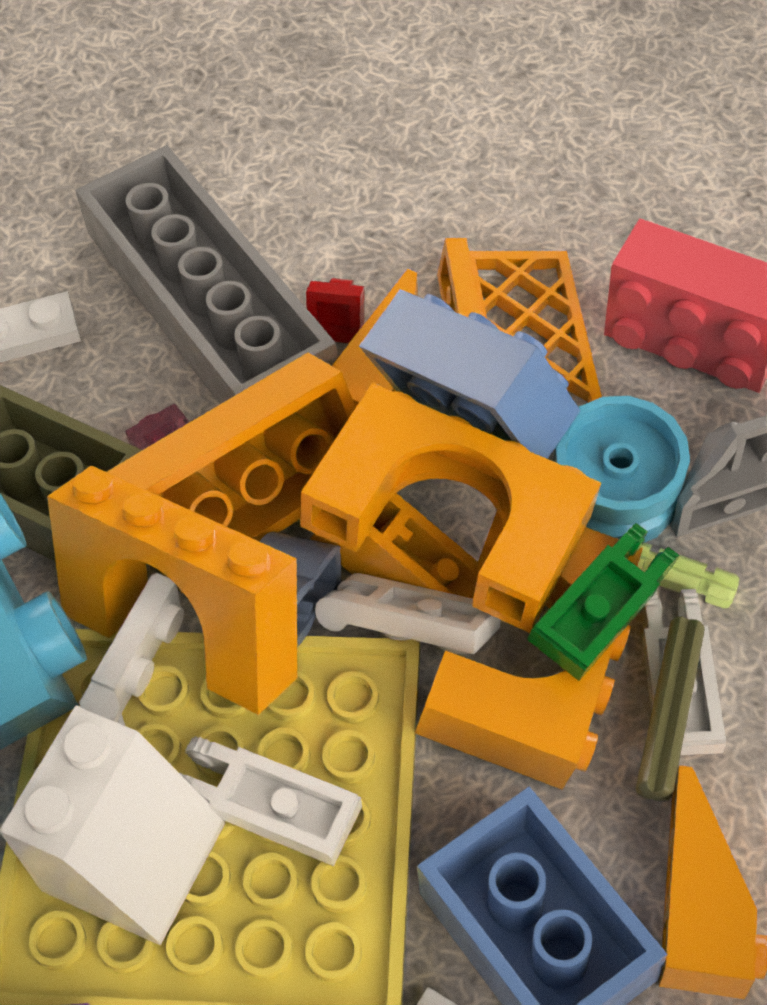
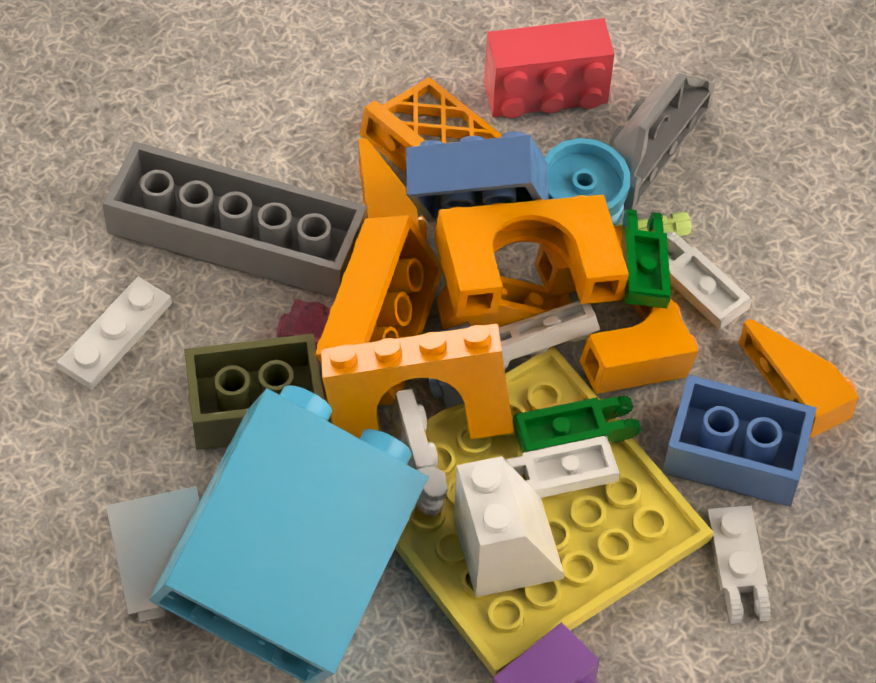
camera: 45 degrees left, 0 degrees up
red tile [306,278,365,343] -> none
olive axle [635,616,705,802] -> none
none -> green hinge [512,395,642,453]

